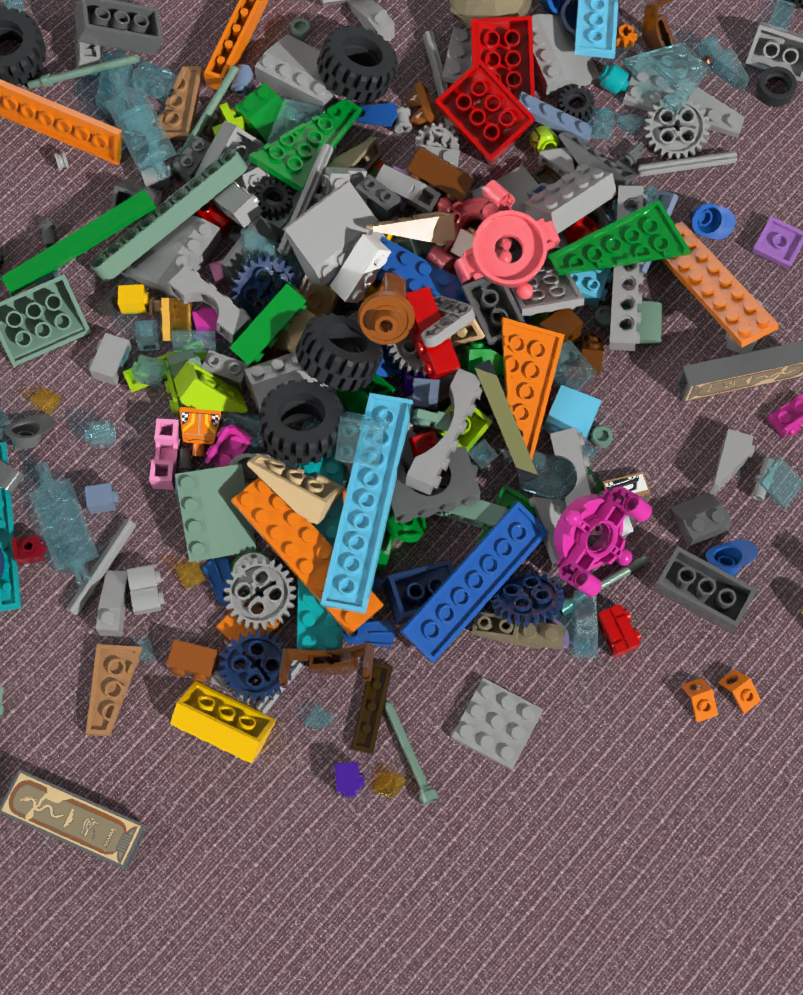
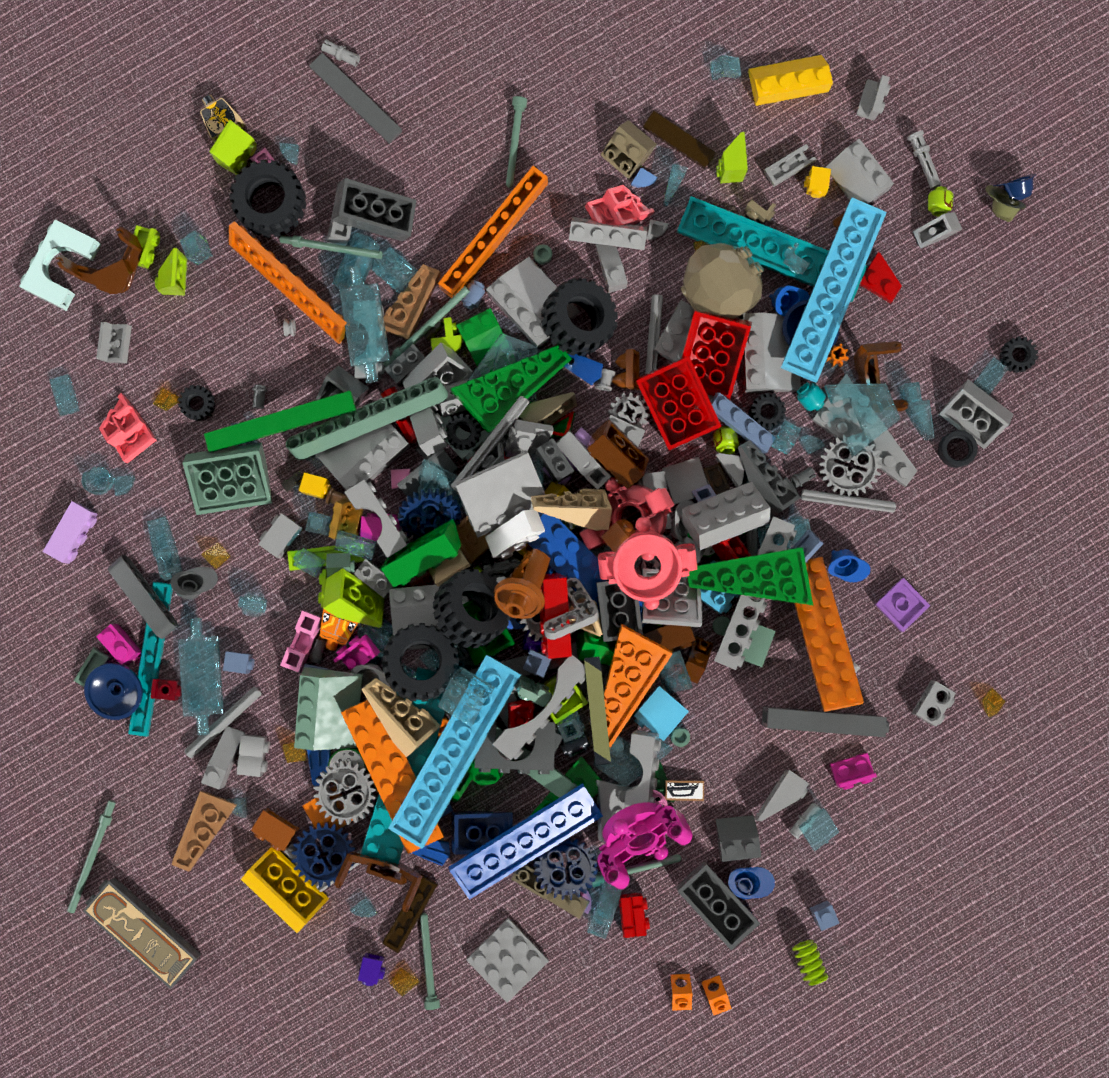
camera: 20 degrees right, 15 degrees up
none -> black brick [560,732,590,758]

